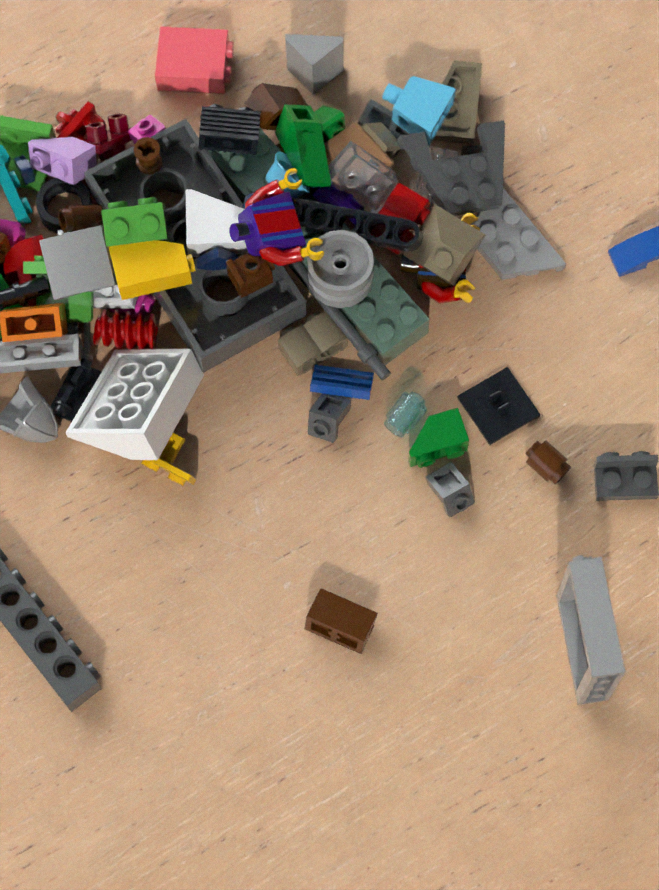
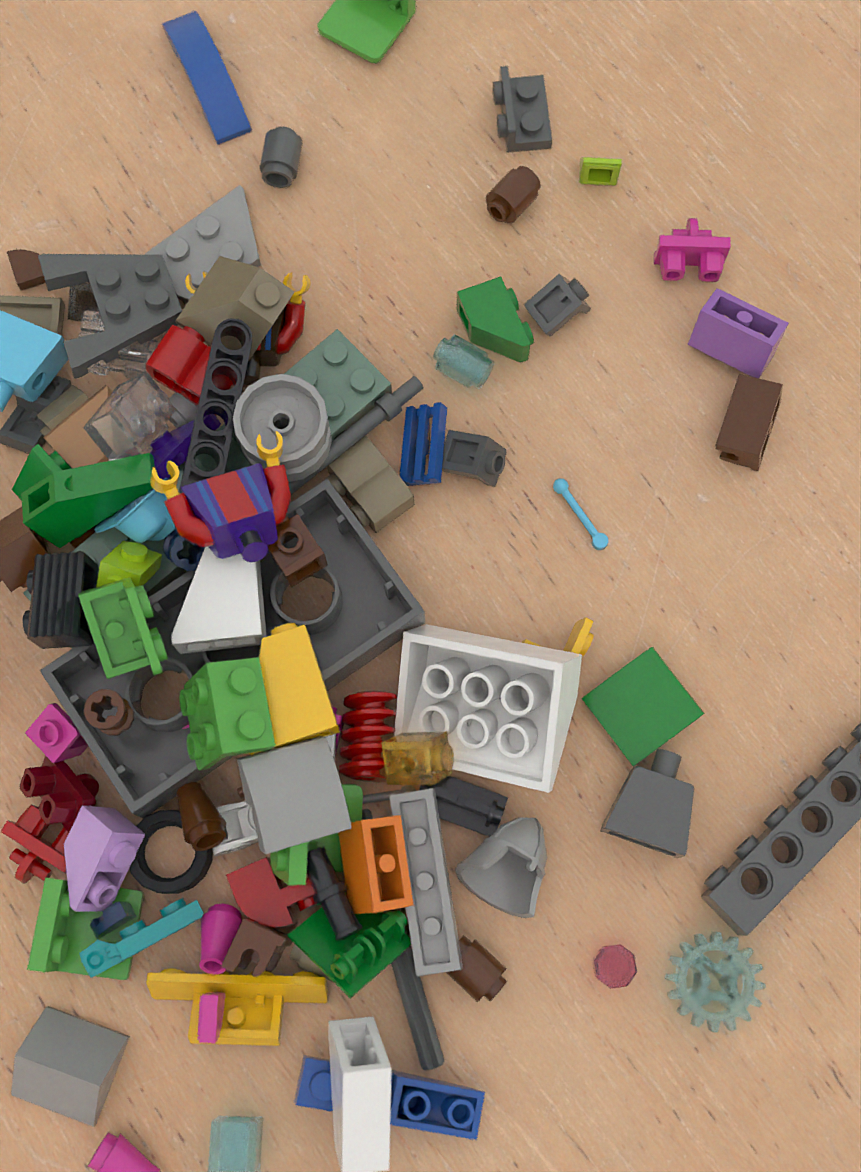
camera: 95 degrees left, 5 degrees up
dark blue tile [196,247,239,270] -> none
black piece [457,367,540,446] -> none
light grey window [556,555,625,705] -> none
none -> reddish brown tile [7,249,46,291]
none -> bright green bracket [78,577,168,679]
none -> lime bracket [96,540,162,588]
none -> dark grey brick [260,126,303,188]
none -> clear yellow brick [382,731,454,785]
none -> medium azure hinge [553,478,609,550]
none -> lime slope [579,157,622,186]
none -> green slope [582,647,705,767]
none -> dark grey torso [600,749,694,858]
none -> dark pink hips [654,218,731,282]
none -> medium lavender brick [688,288,789,378]

